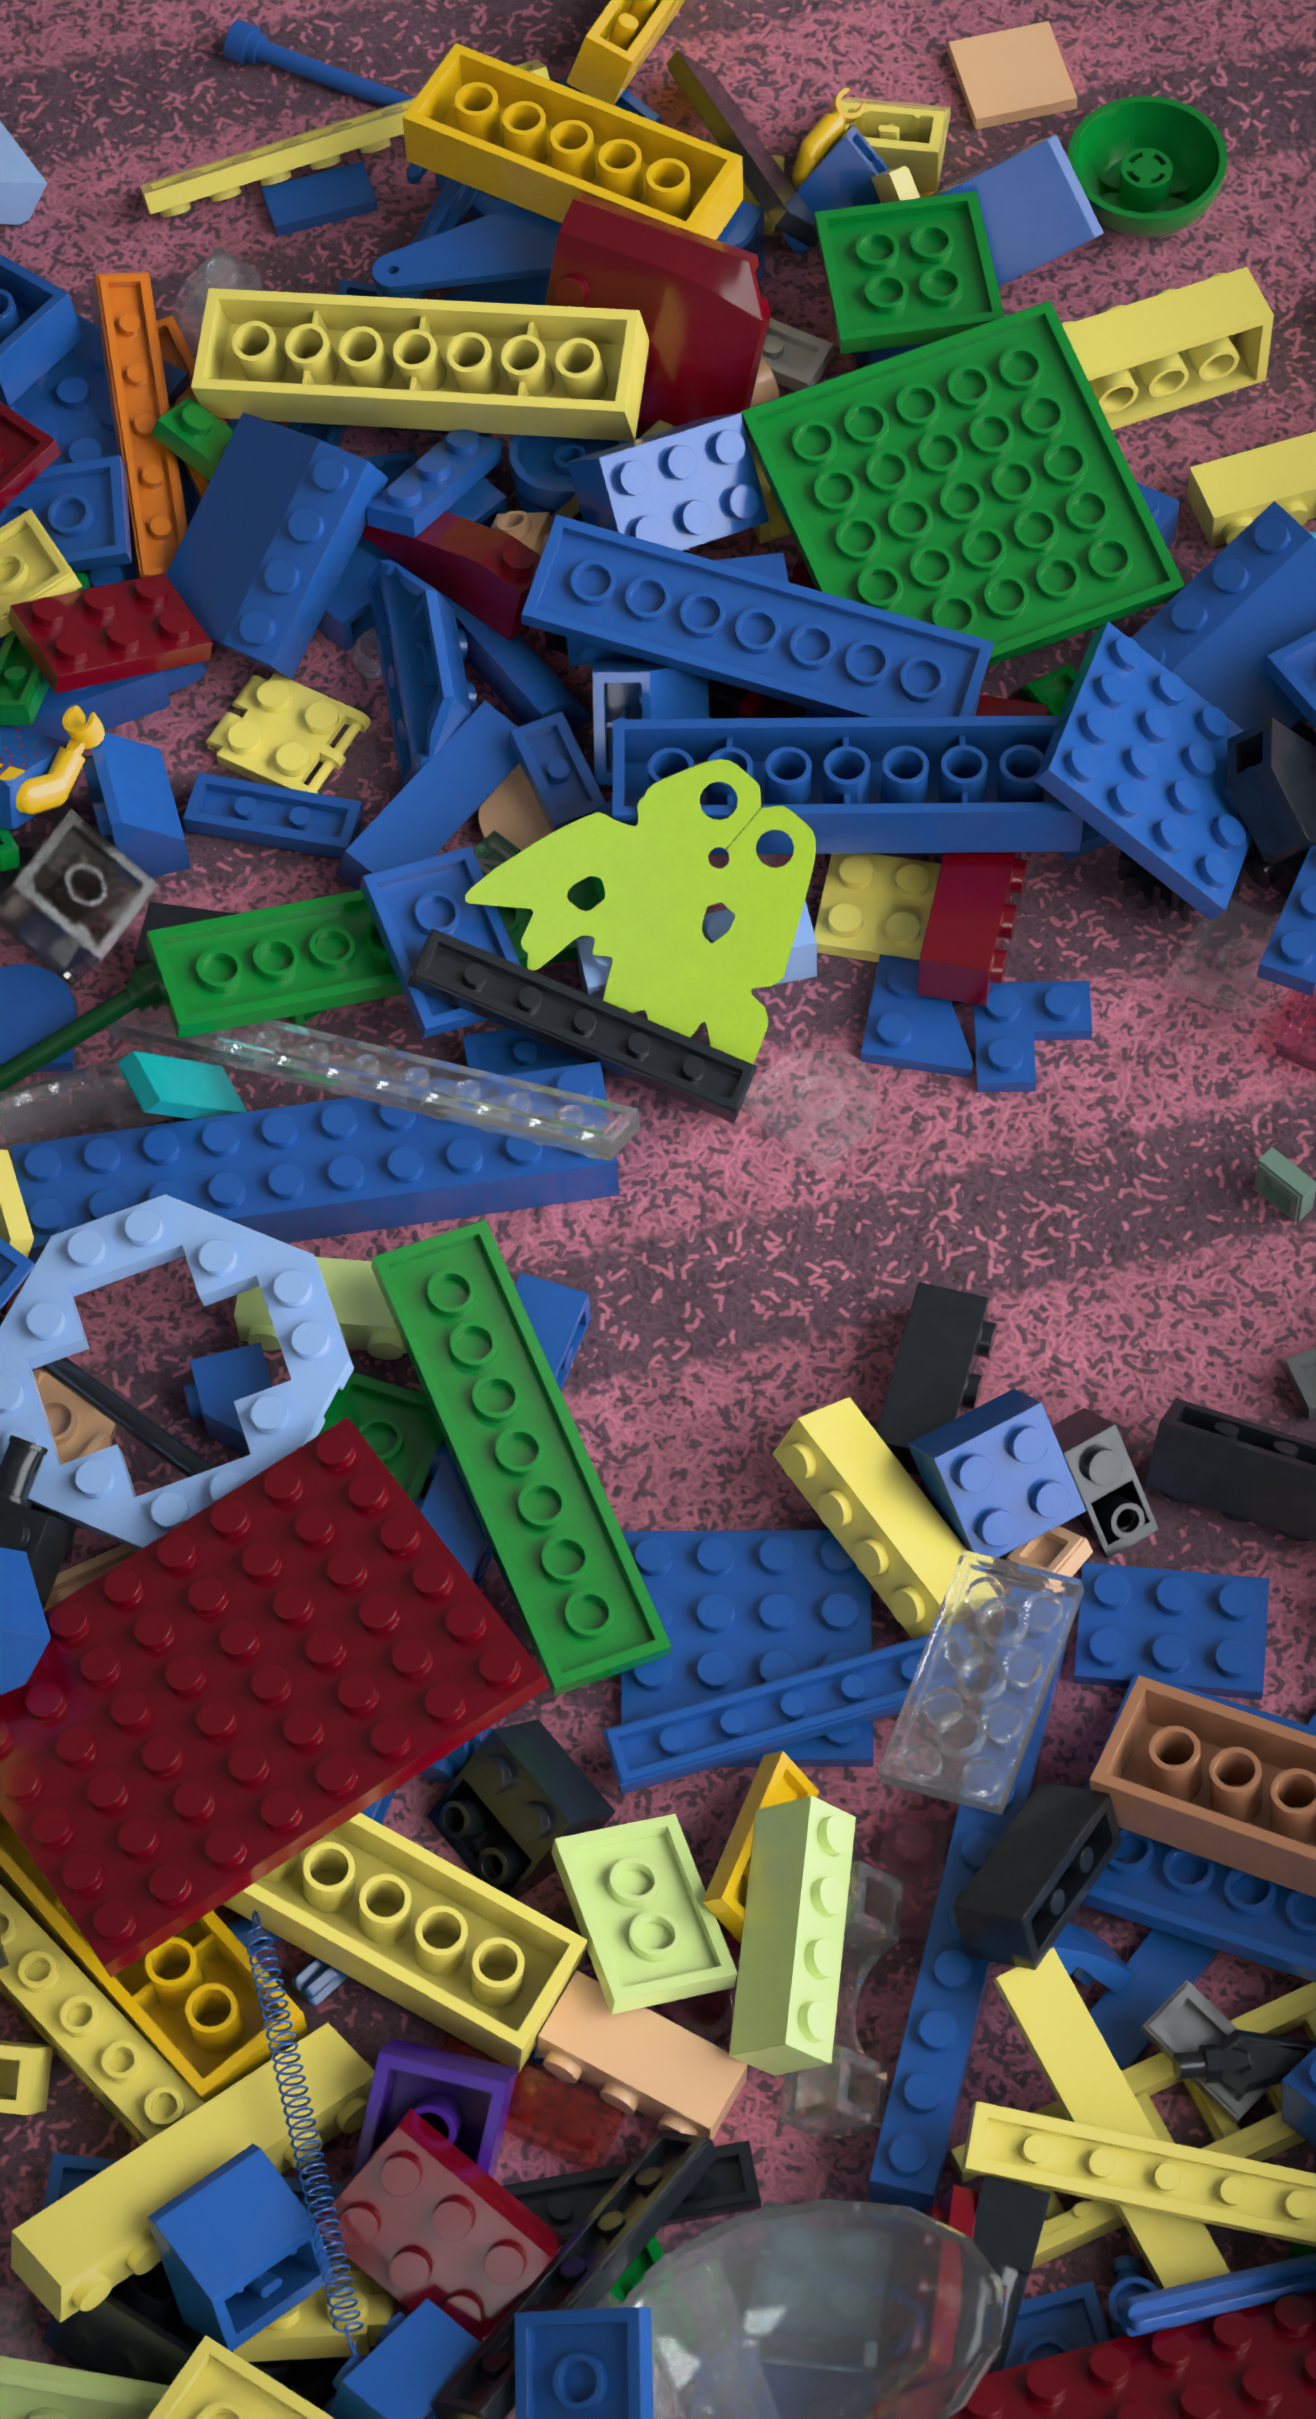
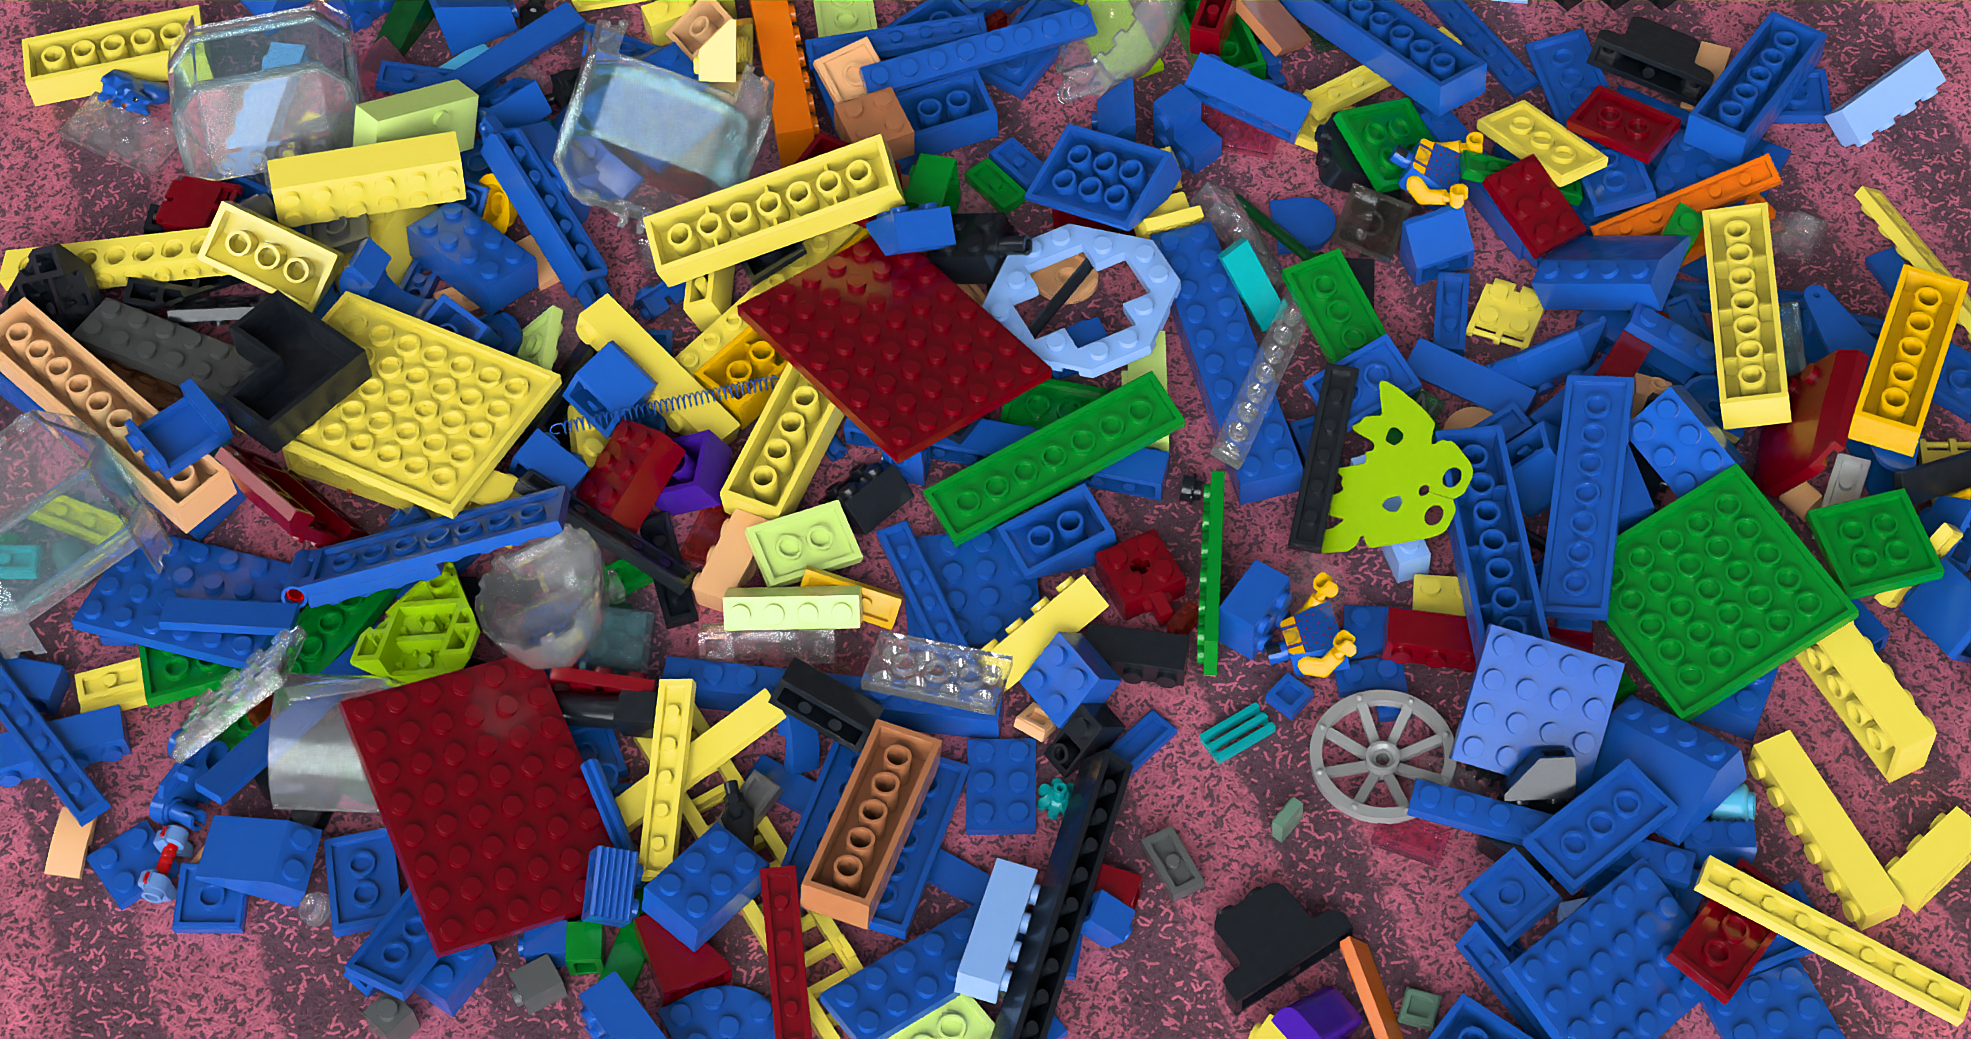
camera: 85 degrees right, 5 degrees down
none -> blue slope [996,483,1118,580]
none -> teal plant [1036,778,1074,820]
none -> dark red hinge [1095,528,1186,627]
none -> blue tile [1108,709,1177,776]
none -> clear red tile [1167,600,1198,635]
none -> black plate [1179,473,1203,505]
none -> green plate [1197,471,1225,675]
none -> teal tile [1199,702,1276,765]
none -> blue brick [1218,559,1292,660]
none -> torso [1265,572,1357,678]
none -> blue plate [1265,672,1314,721]
none -> light grey wheel [1309,690,1457,824]

